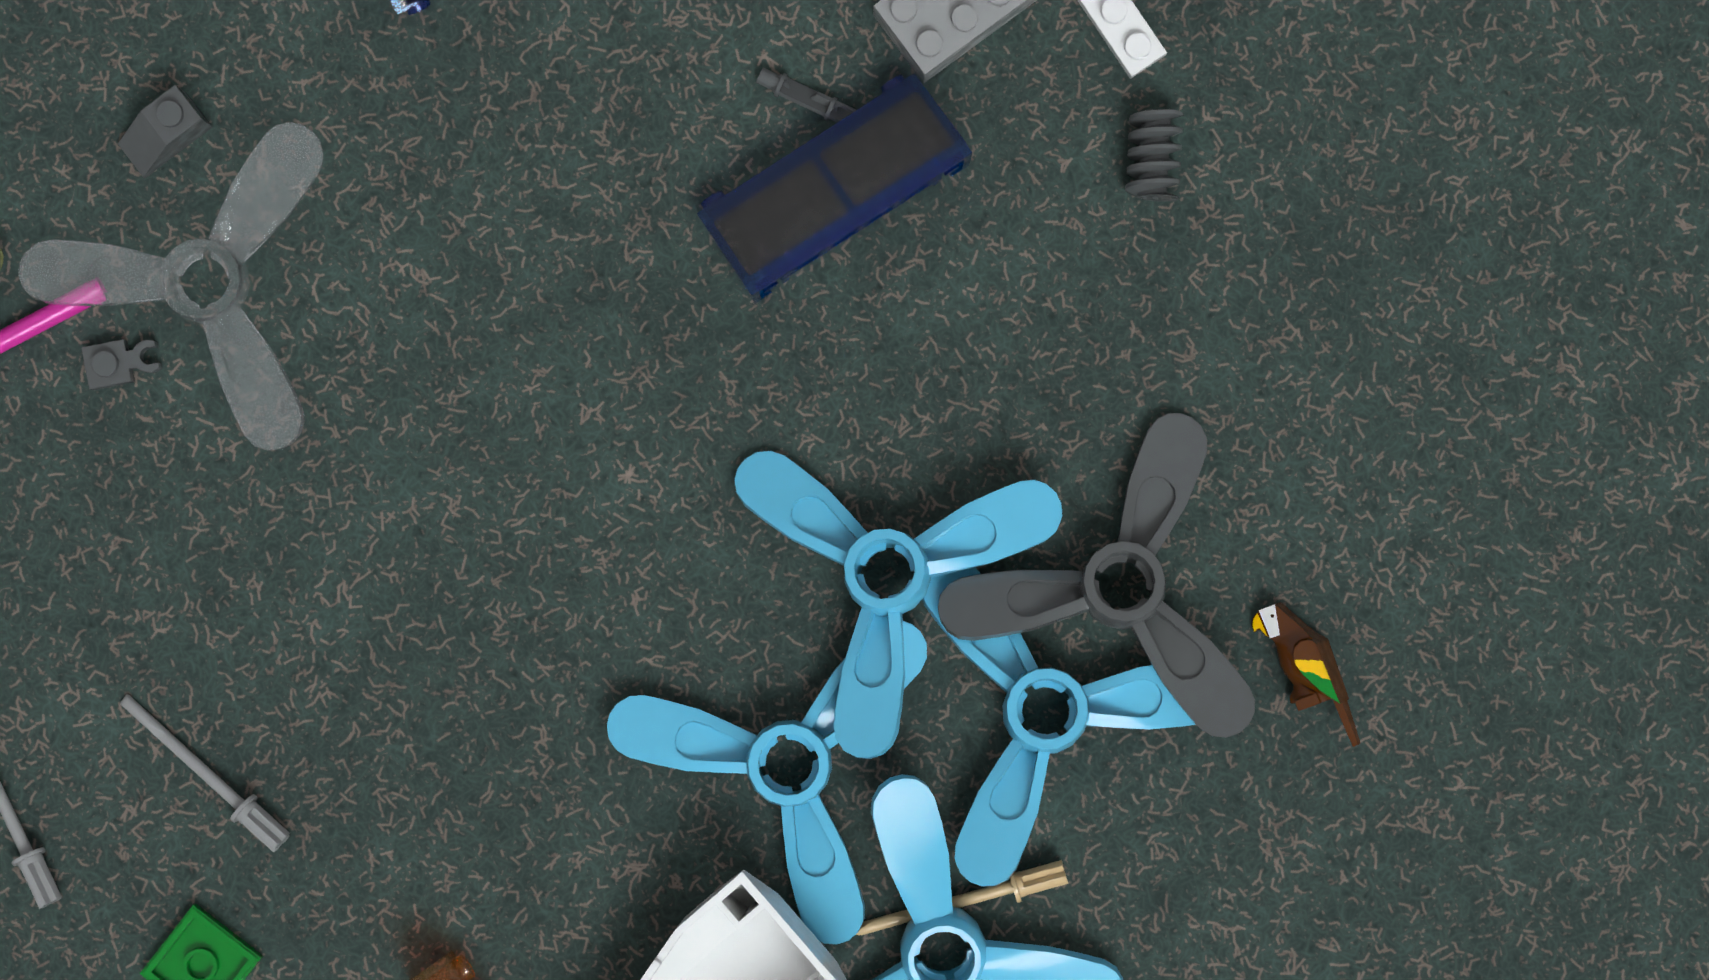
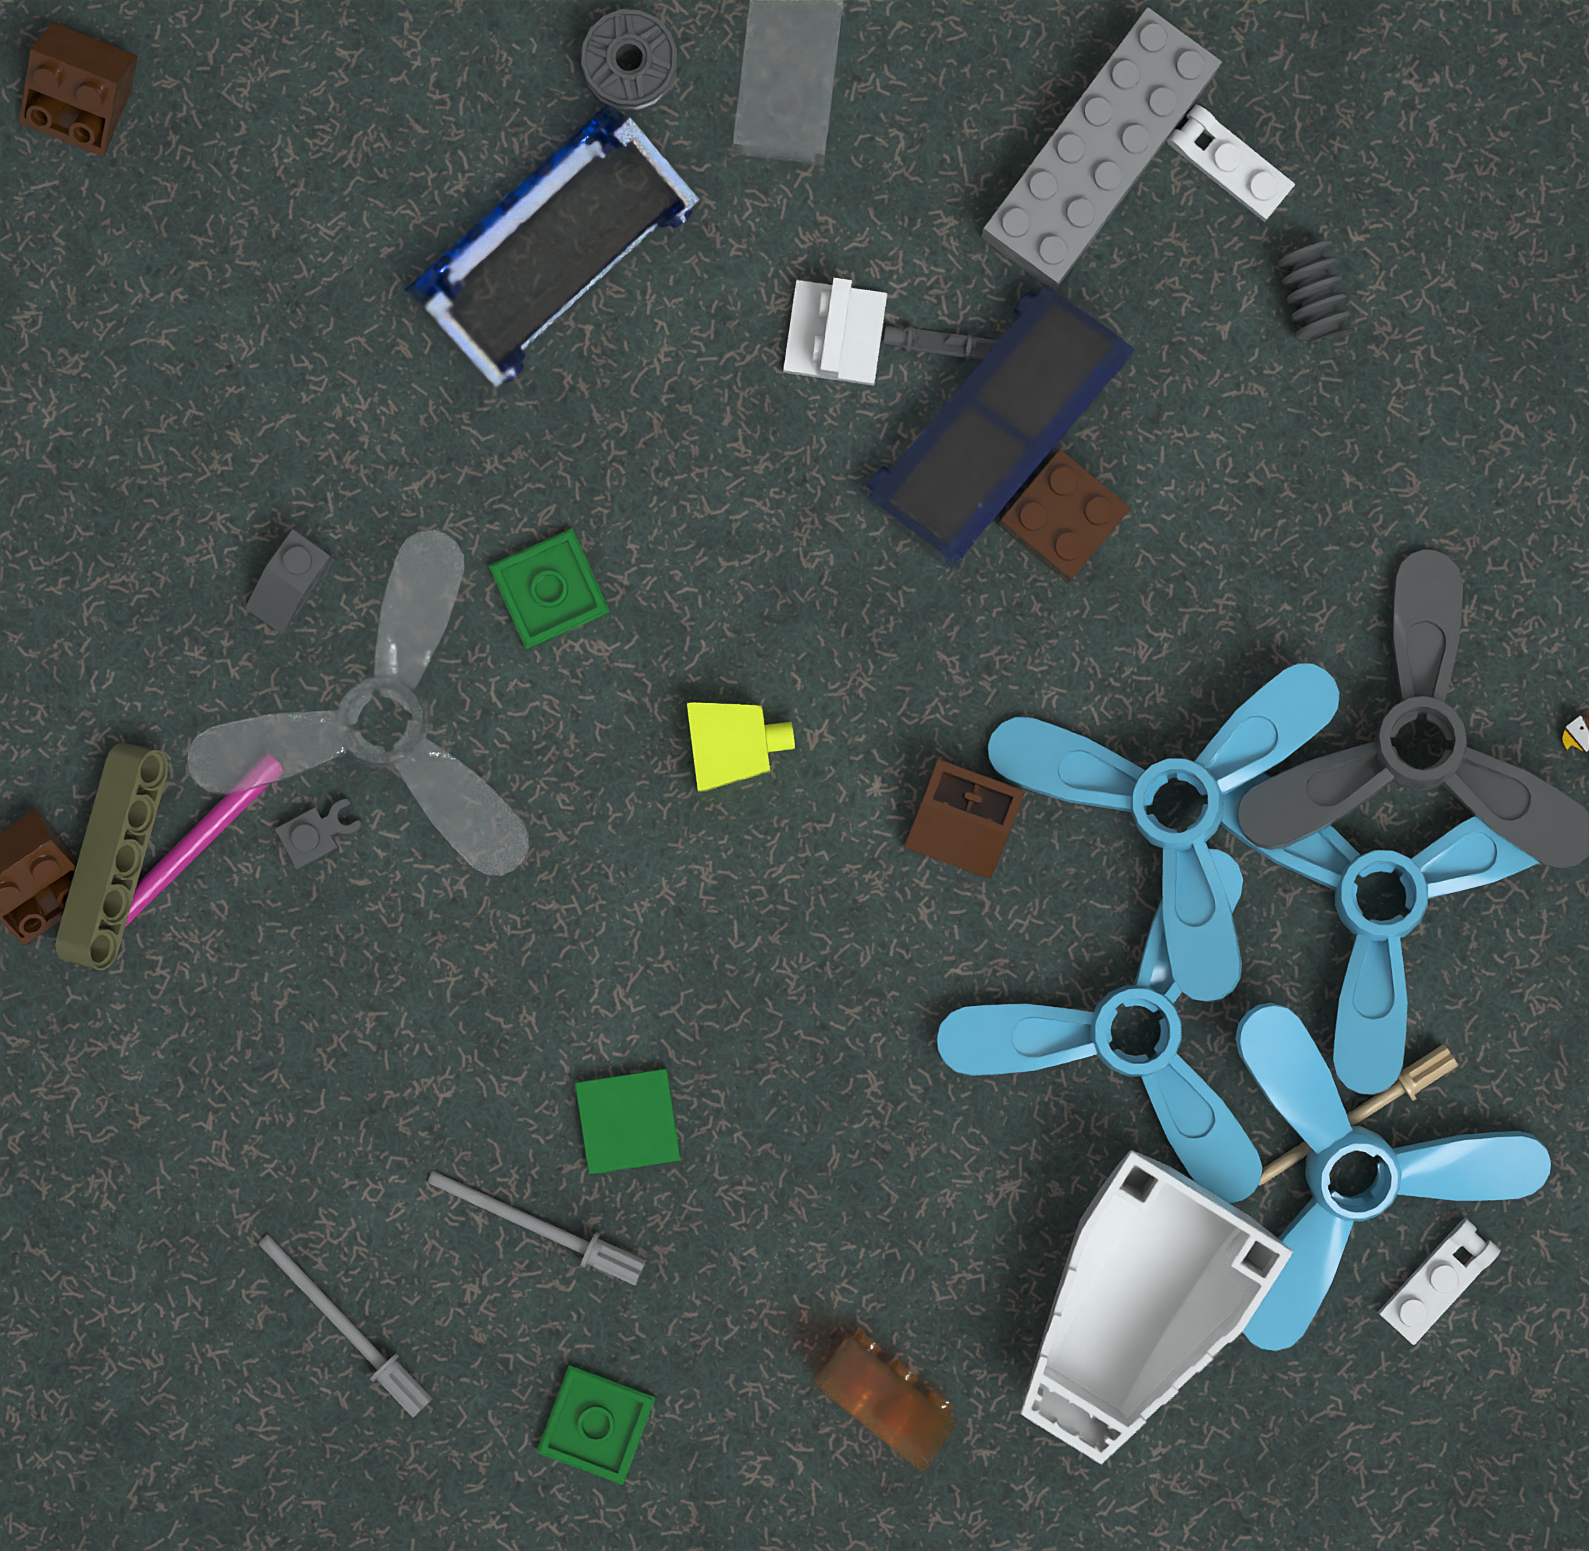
camera: 25 degrees left, 0 degrees up
none -> green tile [489,528,610,650]
none -> green tile [575,1068,681,1174]
none -> neon yellow torso [687,702,795,792]
none -> white bracket [783,278,887,385]
none -> reddish brown slope [904,759,1025,879]
none -> reddish brown brick [998,449,1131,584]

